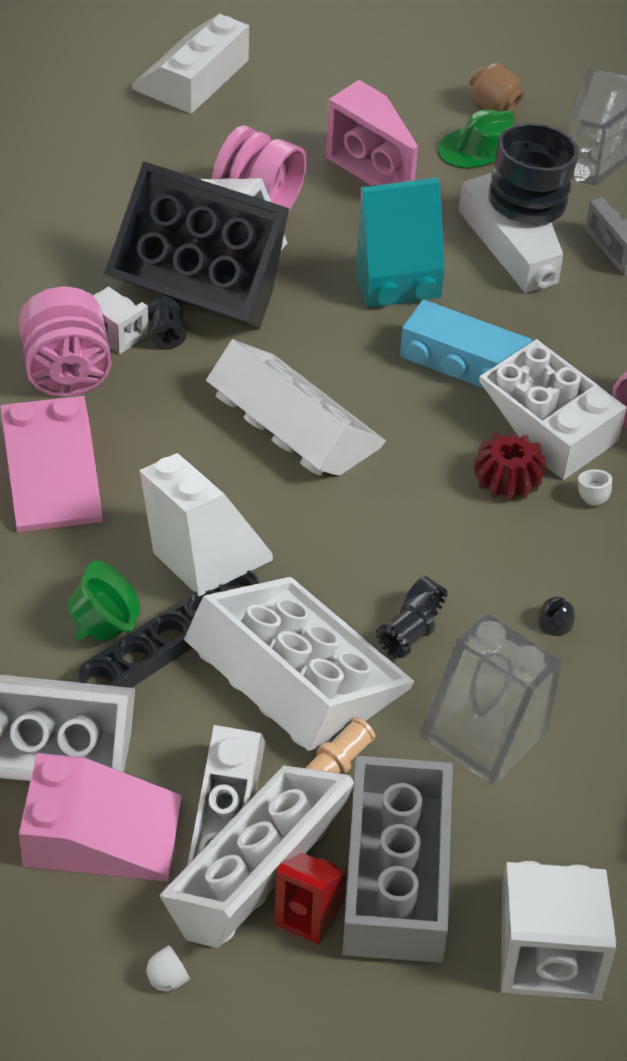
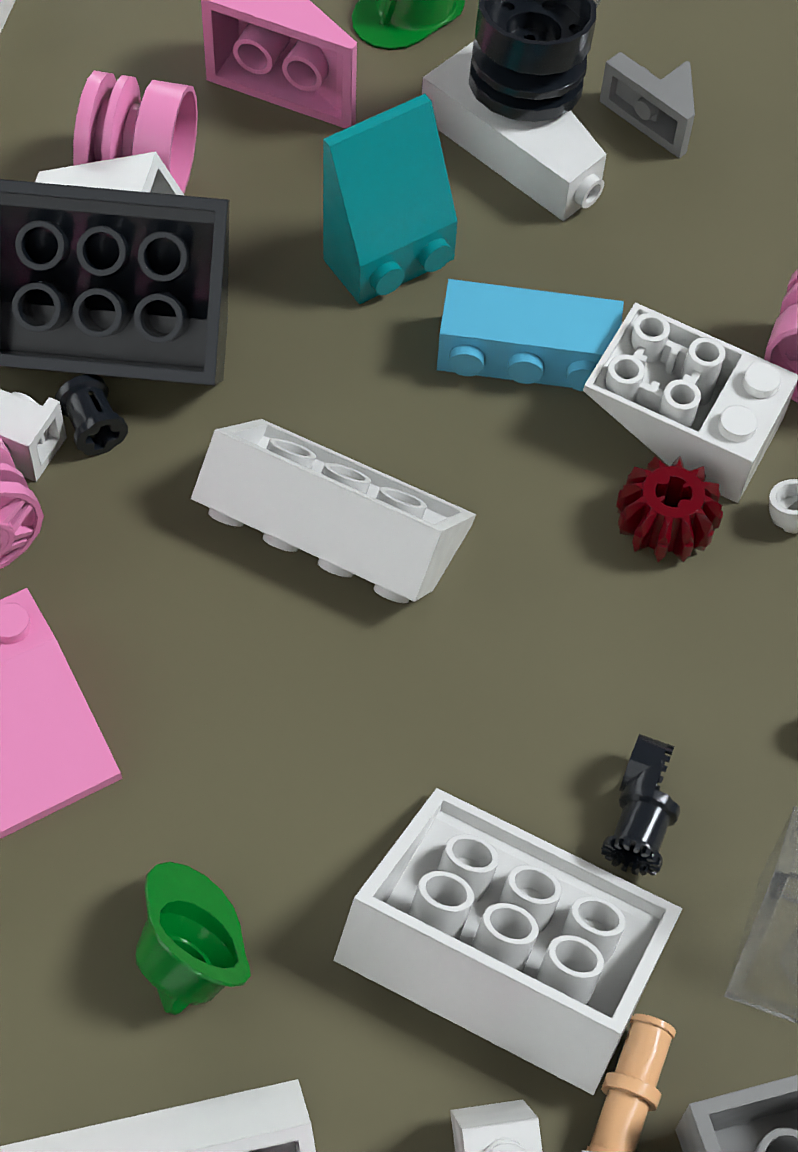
camera: 20 degrees left, 10 degrees up
black beam [78,570,259,688] -> none
white slope [139,453,273,596] -> none

